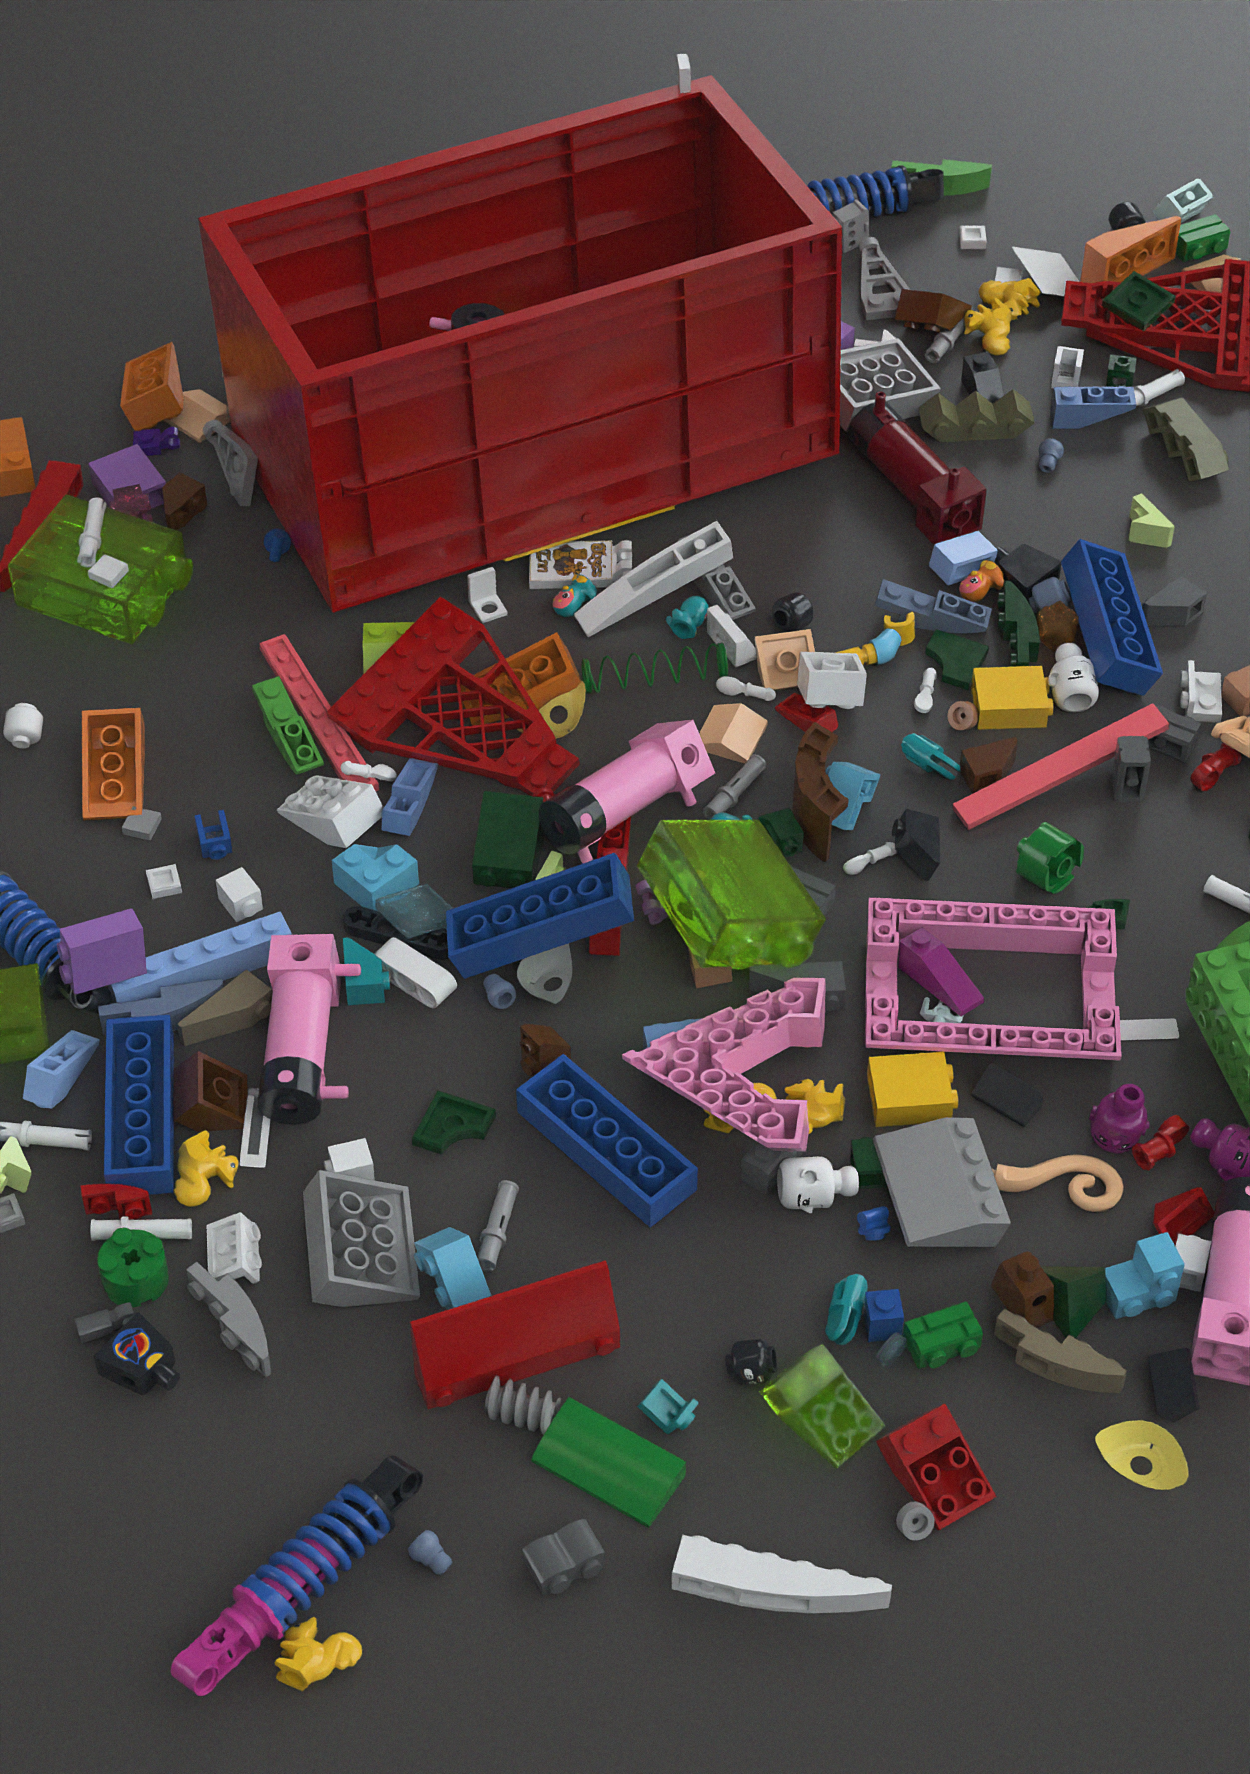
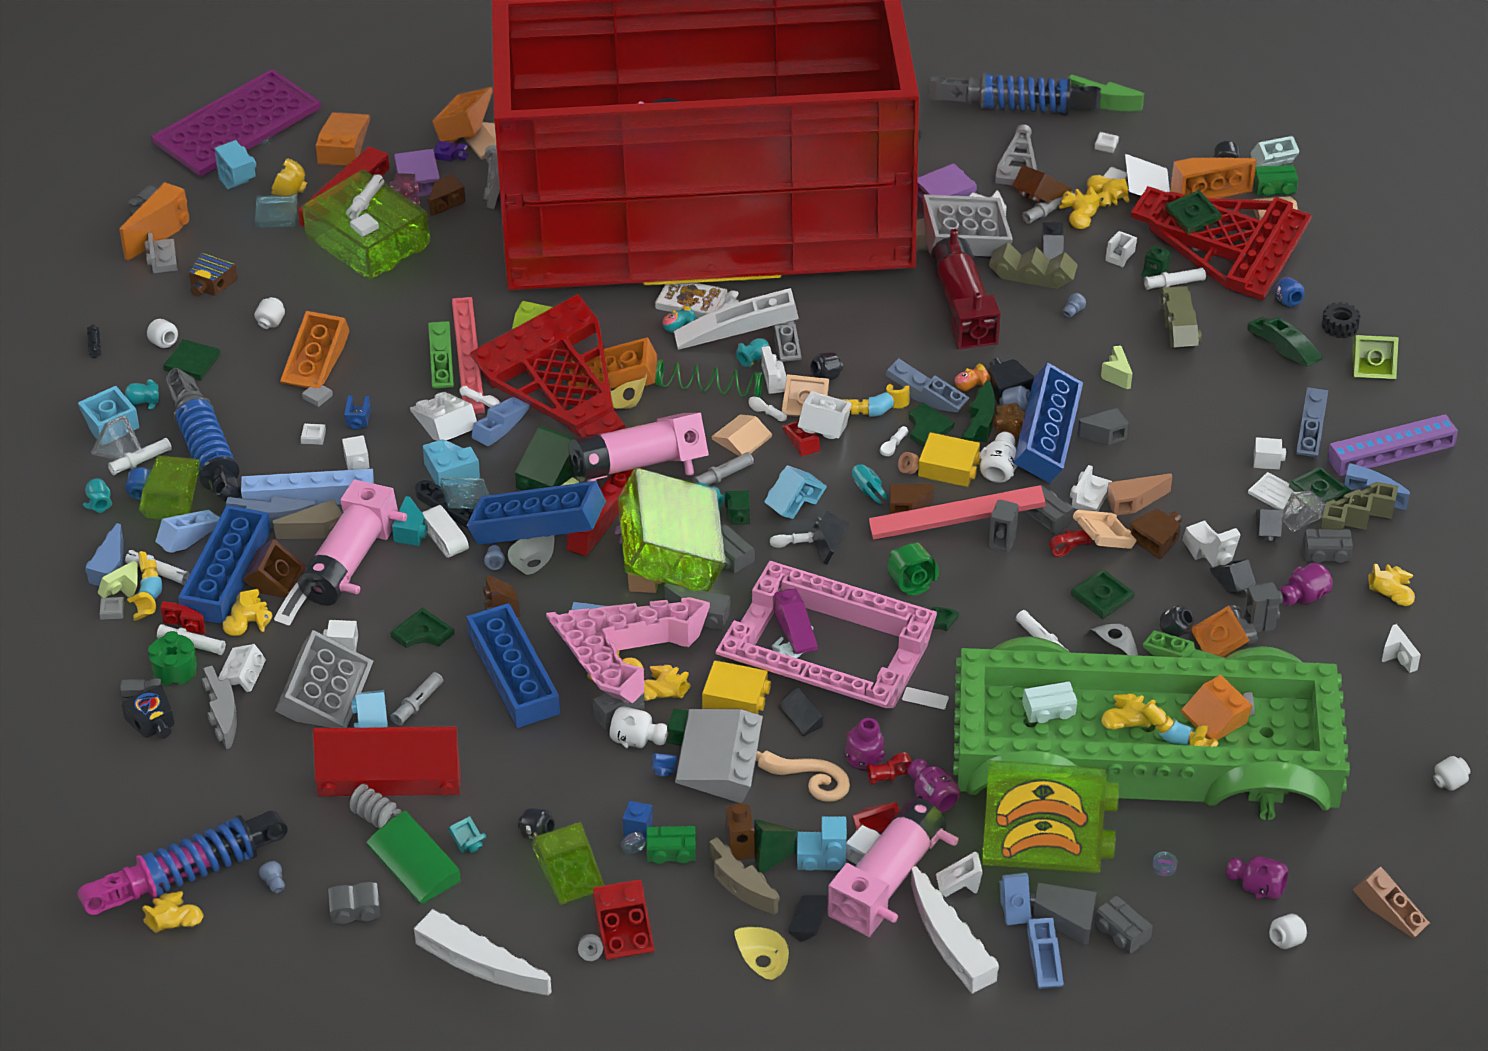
camera: 20 degrees right, 5 degrees down
medium lavender brick [57,908,147,995] -> none
blue plate [263,529,291,562] -> none
white bracket [467,567,507,623] -> none
reddish brown panel [792,722,849,862] -> none
teal arm [826,1274,868,1345] -> none
light grey piece [833,199,869,253] -> none
light blue brick [929,531,998,585] -> none
medium blue slope [1050,386,1136,429] -> none
none -> yellow piece [127,551,162,621]

